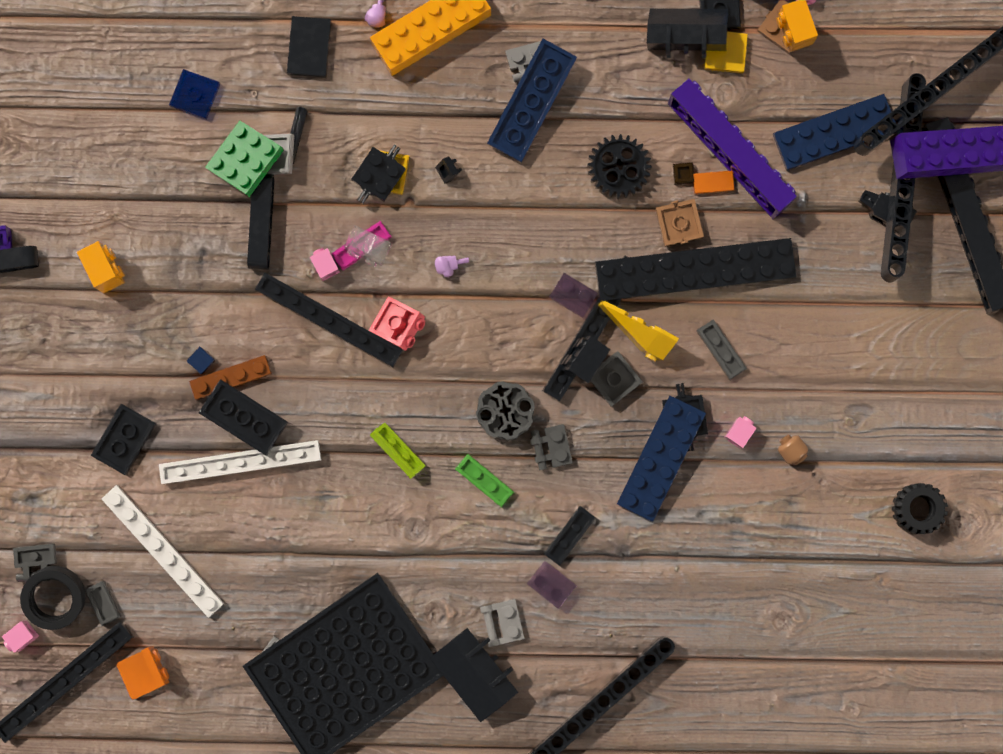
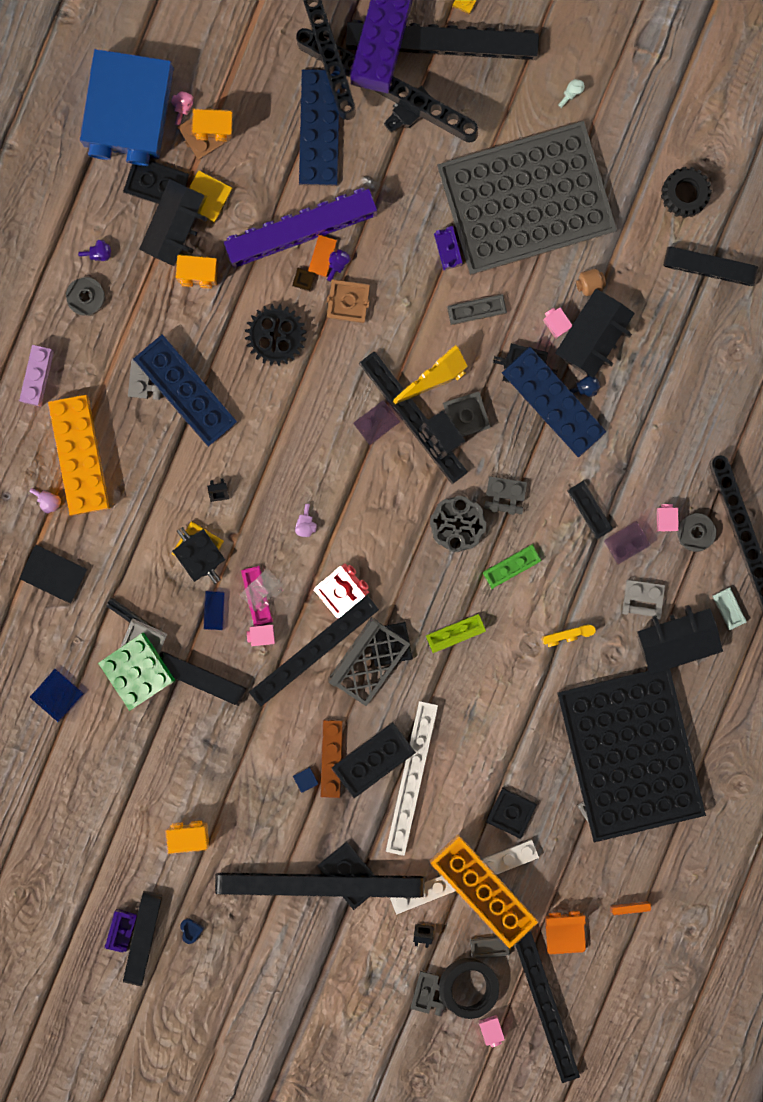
camera: 75 degrees left, 5 degrees up
black plate [595,238,797,302] -> none
none -> light orange brick [176,255,219,289]
none -> dark blue tile [180,918,204,944]
none -> clear blue tile [204,591,225,630]
none -> black beam [215,873,424,898]
none -> dark purple piece [326,249,350,282]
none -> dark grey fence [328,617,410,706]
none -> black tile [370,622,413,666]
none -> black tile [413,924,434,948]
none -> light orange brick [430,834,538,949]
none -> dark purple hinge [434,226,462,271]
none -> dark grey plate [437,121,617,275]
none -> black tile [486,788,537,839]
none -> yellow hinge [541,624,595,647]
none -> black piece [555,289,635,378]
none -> light aqua piece [558,79,585,108]
none -> dark blue piece [570,376,600,397]
none -> orange tile [610,901,651,915]
none -> bright pink brick [657,504,678,532]
none -> black beam [663,247,759,286]
none -> dark grey plate [677,513,716,552]
none -> light aqua tile [712,588,747,630]

